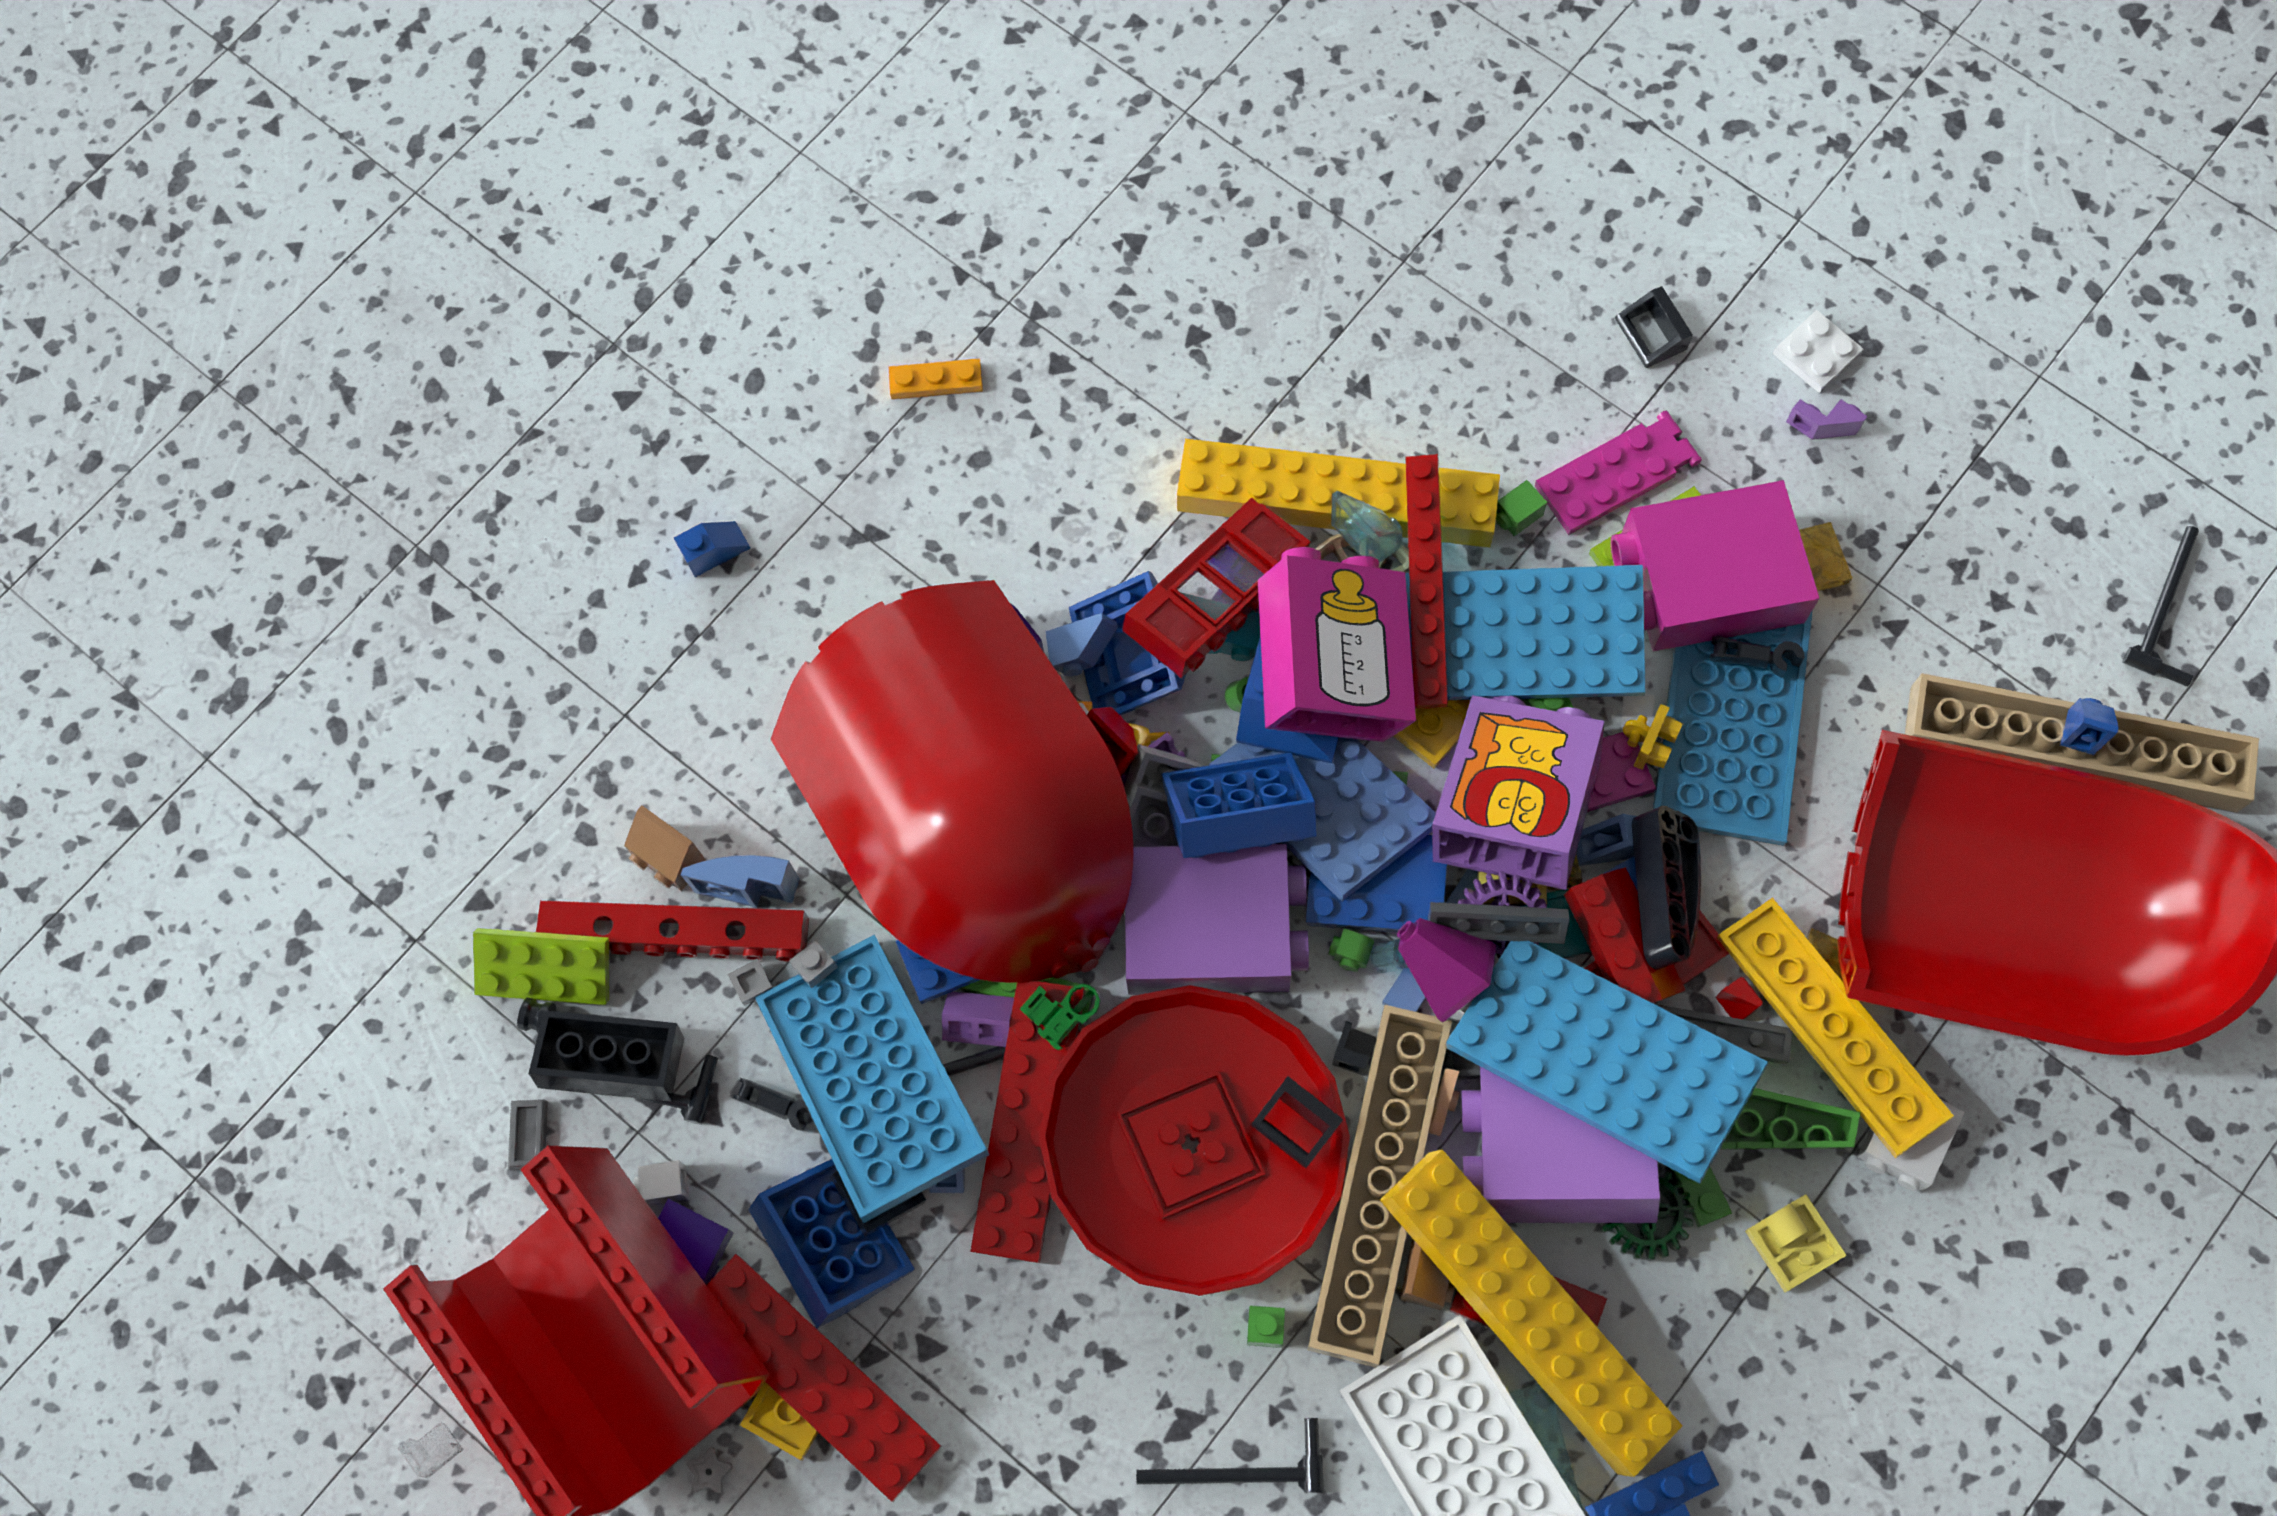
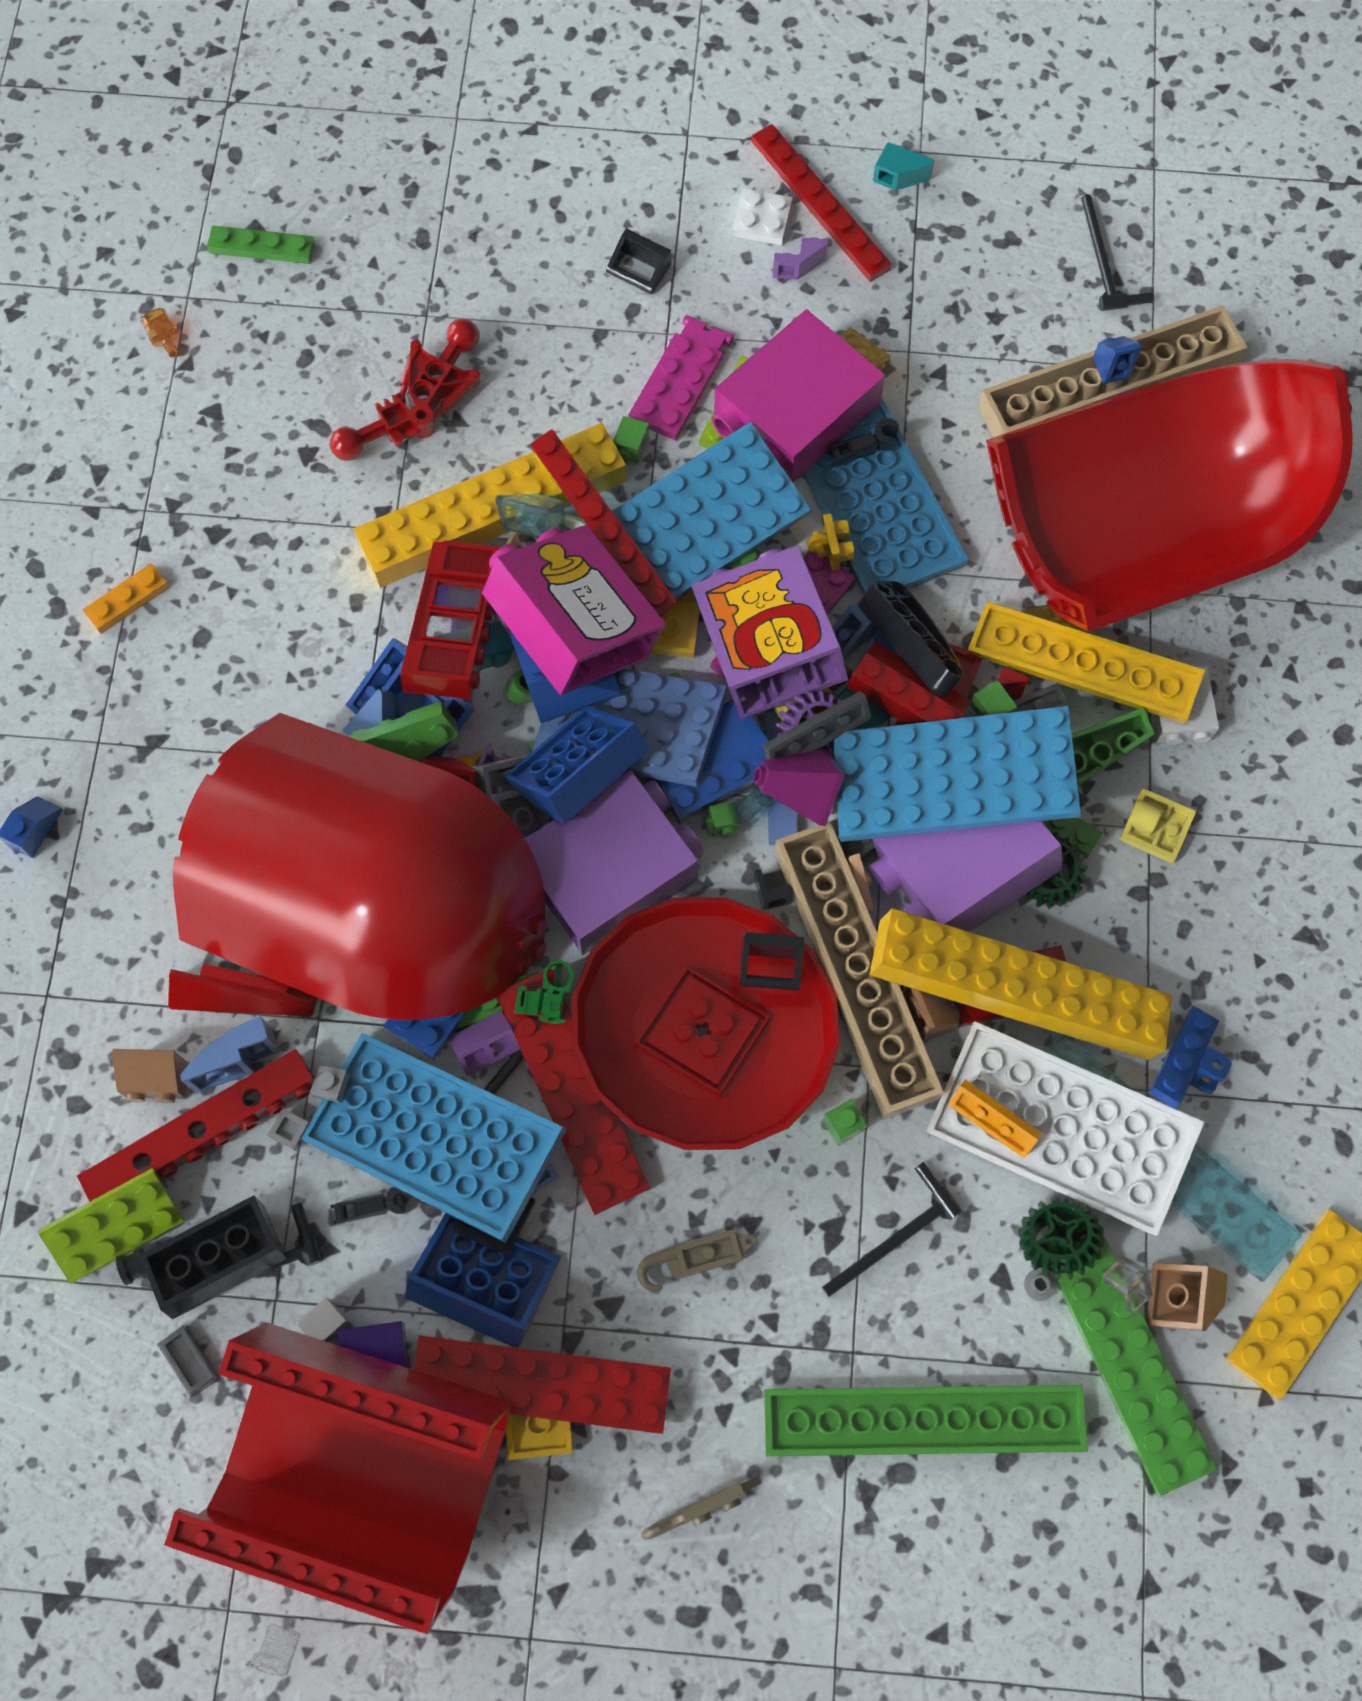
camera: 40 degrees left, 0 degrees up
none -> clear orange piece [141,308,179,357]
none -> red wedge [168,964,318,1017]
none -> bright green plate [207,225,315,264]
none -> red piece [329,318,481,461]
none -> bright green wedge [348,701,459,761]
none -> dark tan plate [637,1229,757,1292]
none -> red plate [751,124,892,282]
none -> teal slope [873,142,934,190]
none -> light orange plate [947,1079,1043,1159]
none -> bright green brick [970,681,1017,716]

